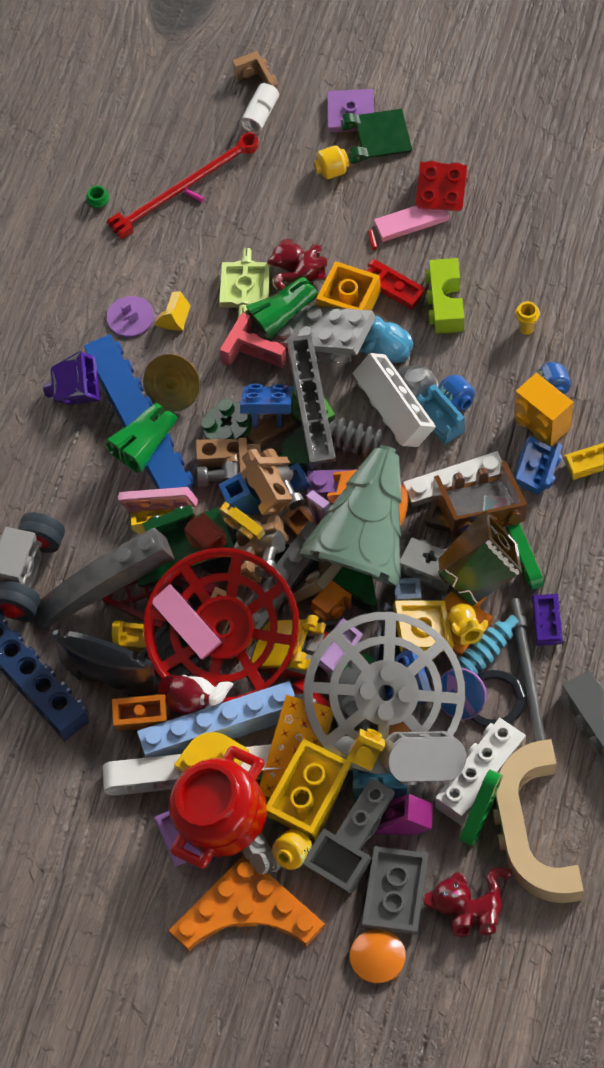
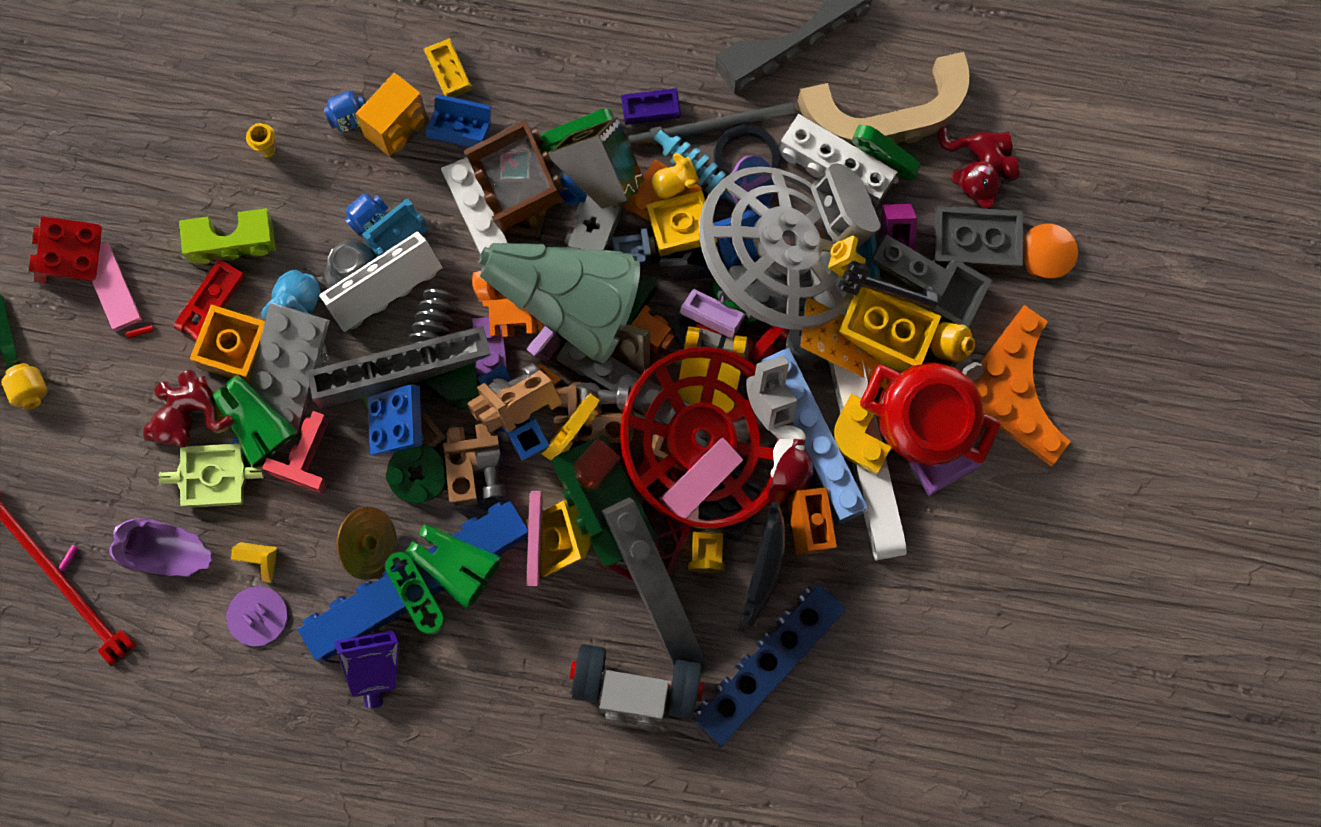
camera: 105 degrees left, 15 degrees up
green plate [86,185,109,208] -> none
none -> medium lavender hair [109,518,213,577]
none -> green beam [385,552,445,635]
none -> light grey brick [746,355,798,431]
none -> black hinge [837,261,937,310]

